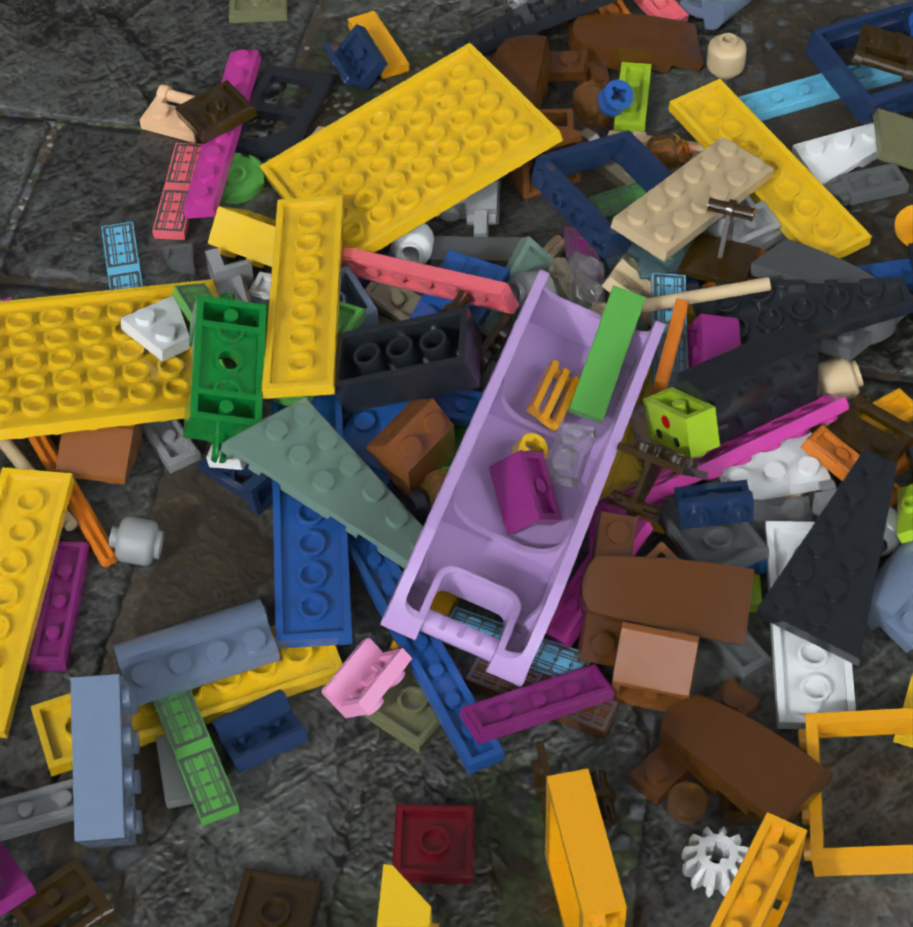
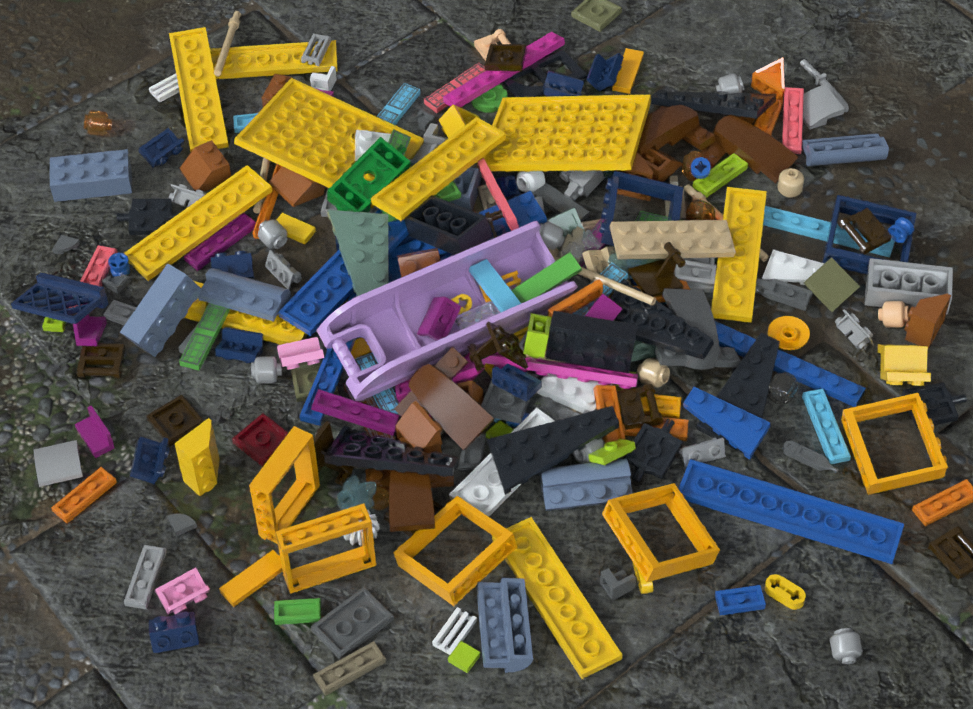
camera: 40 degrees right, 0 degrees up
none -> dark blue bracket [211,251,254,278]
none -> light grey head [251,356,282,384]
none -> light grey hinge [265,250,302,290]
none -> yellow tile [276,213,316,245]
none -> black wing [324,426,458,477]
none -> clear light blue plate [337,475,377,510]
none -> medium azure tile [469,259,521,313]
none -> dark blue bracket [543,71,584,97]

